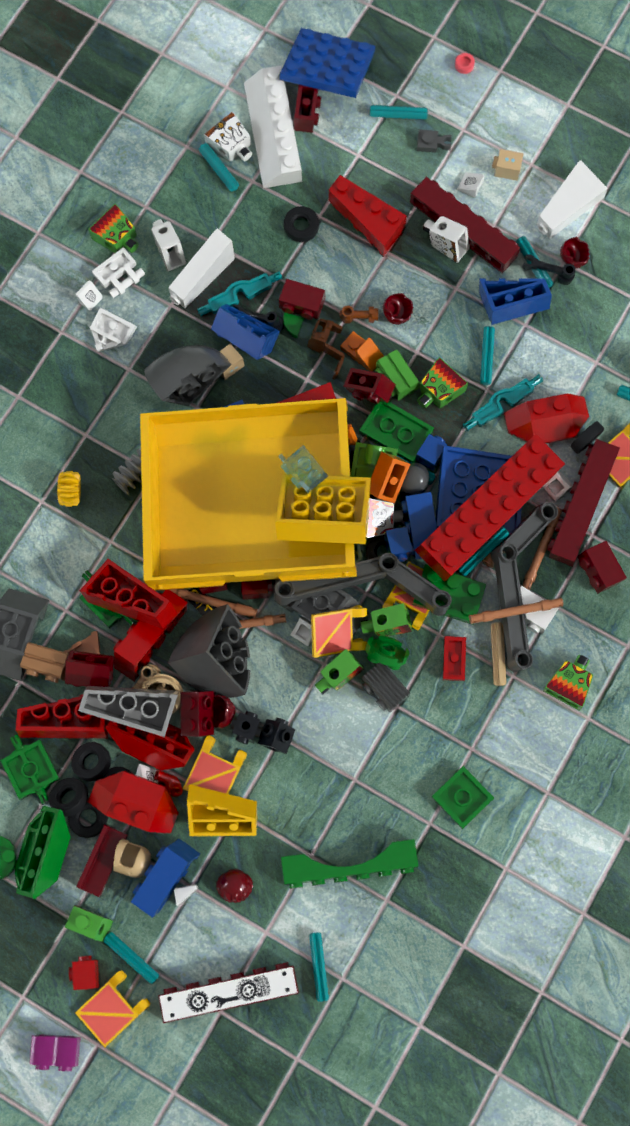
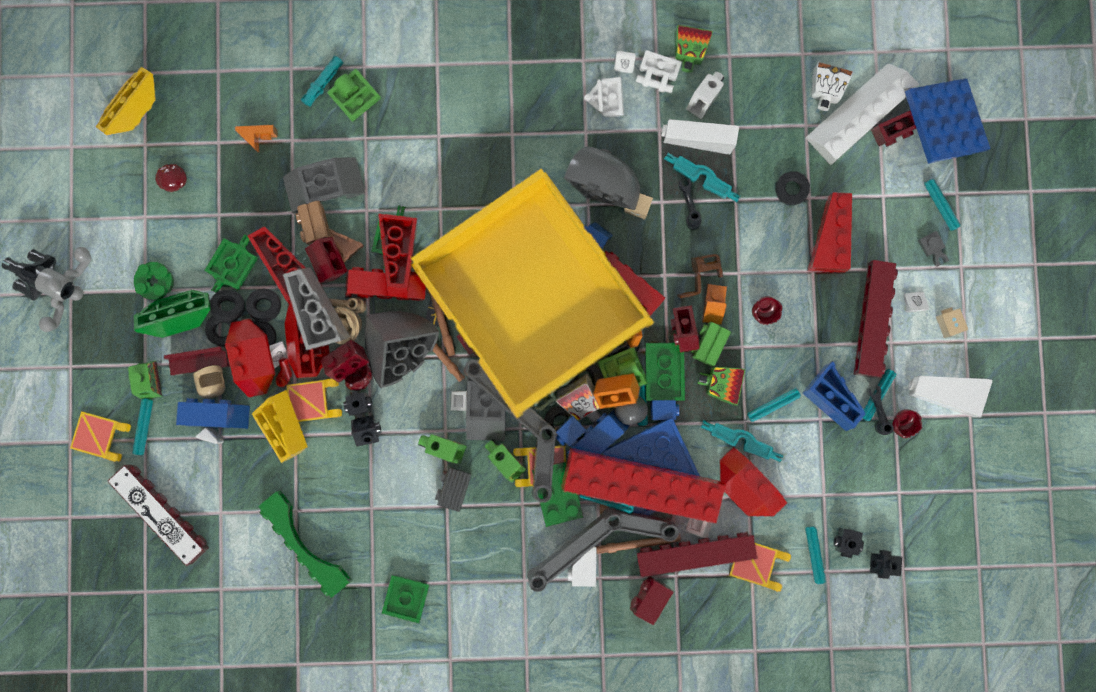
camera: 55 degrees right, 10 degrees up
magenta brick [29,1035,81,1071] -> none
yellow gear [57,471,81,507] -> none
red brick [69,956,99,990] -> none
light grey piece [112,448,142,495] -> none
teal axle [199,143,239,192] -> none
blue wedge [211,304,280,360] -> none
dark red hair [216,869,253,903] -> none
yellow slope [275,474,371,544] -> none
clear light blue bracket [278,445,328,493] -> none
dark red brick [279,279,325,320] -> none
green tile [283,312,304,339] -> none
teal axle [309,932,329,1002] -> none
flag [311,605,367,658] -> none
dark orange bar [340,306,378,324] -> none
green plate [365,636,409,670] -> none
white torso [423,216,469,263] -> none
red plate [443,636,466,681] -> none
coral tile [455,53,475,74] -> none
nougat piece [469,598,563,624] -> none
tan axle [490,622,506,686] -> none
torso [543,655,593,711] -> none
black tyre [570,421,604,454] -> none

